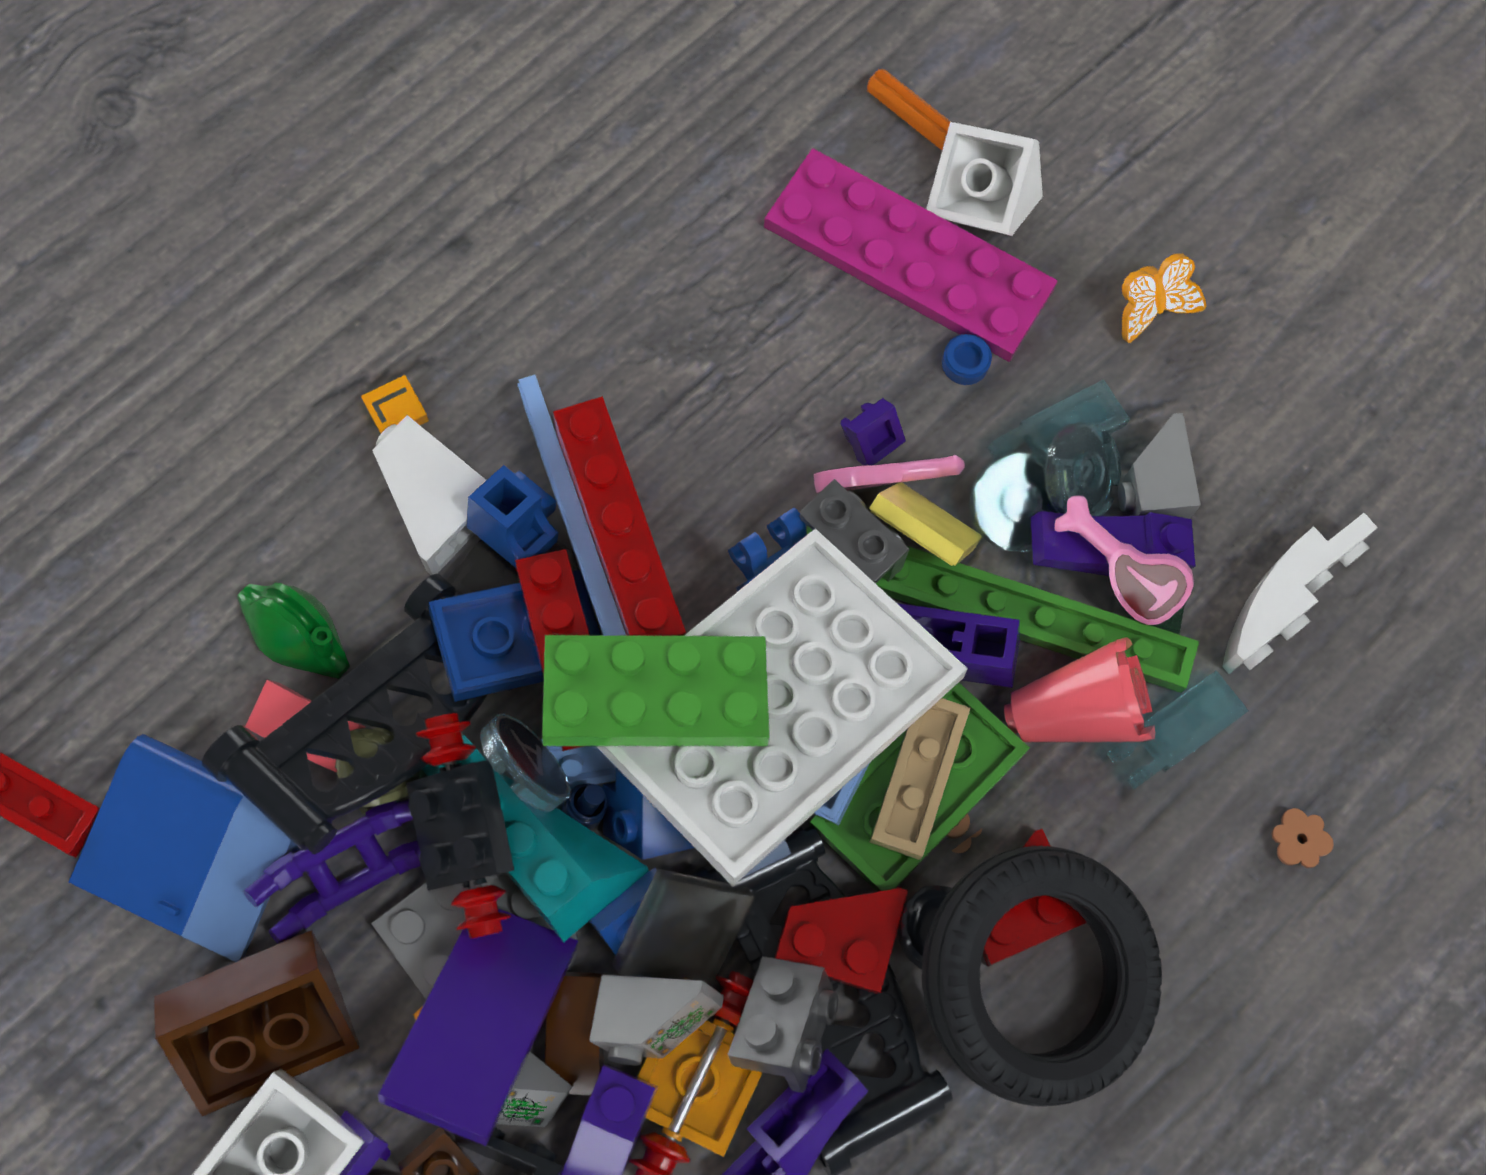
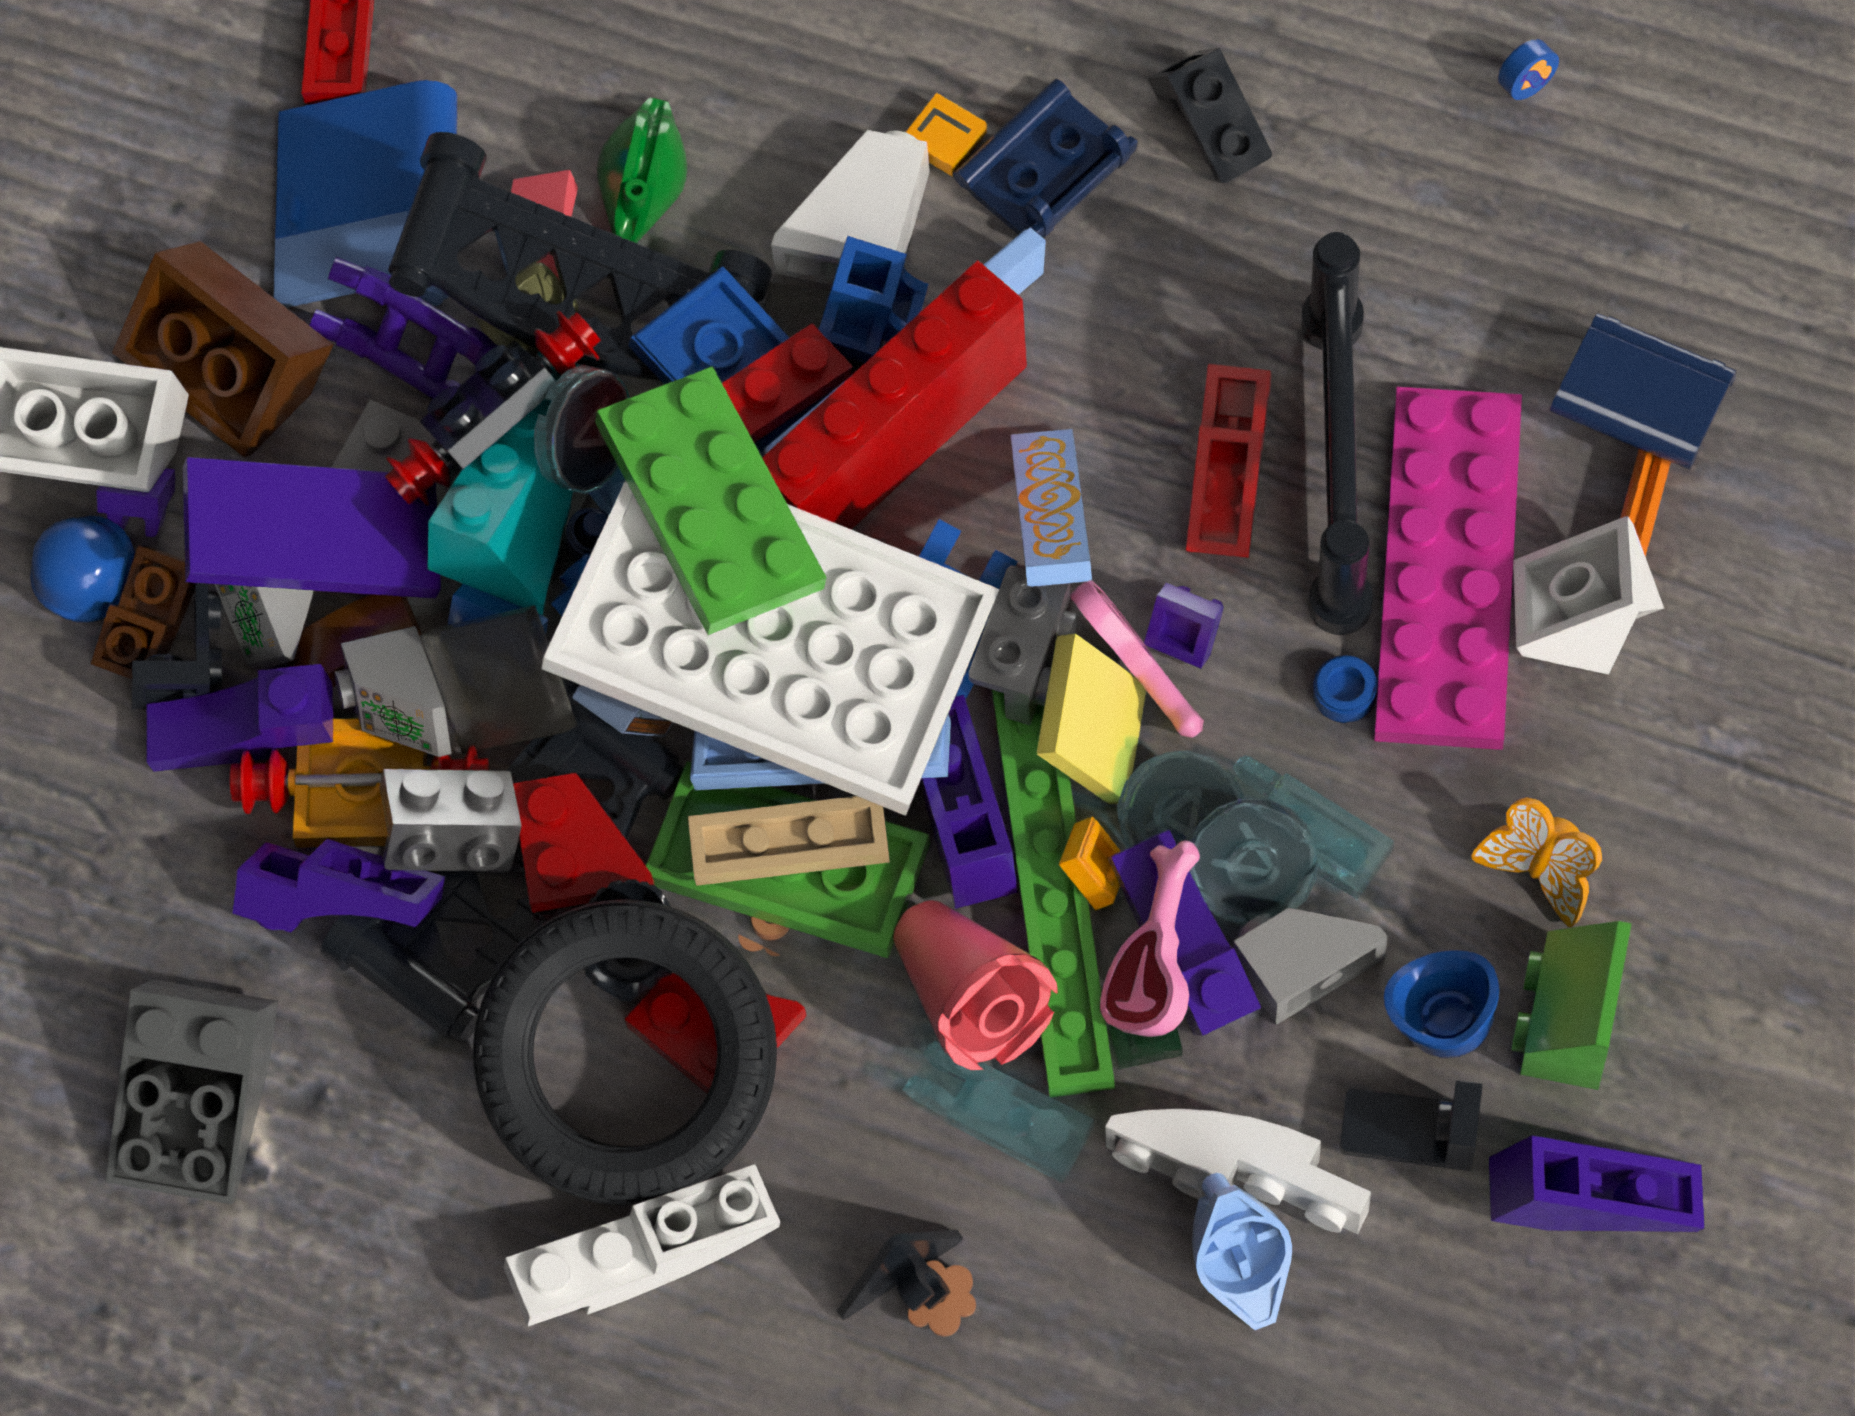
camera: 75 degrees right, 5 degrees down
none -> white slope [503,1164,780,1327]
none -> black piece [837,1230,963,1320]
none -> dark blue piece [953,79,1138,238]
none -> light blue tile [1010,429,1092,587]
none -> light orange tile [1059,816,1121,910]
none -> black bracket [1148,48,1272,183]
none -> red slope [1186,364,1272,558]
none -> light blue hat [1192,1173,1292,1330]
none -> black piece [1301,232,1373,635]
none -> black bracket [1340,1080,1483,1171]
none -> blue helmet [1384,950,1499,1058]
none -> dark purple slope [1489,1135,1705,1232]
none -> blue tile [1498,39,1559,100]
none -> bright green slope [1511,921,1632,1090]
none -> dark blue piece [1550,313,1737,470]

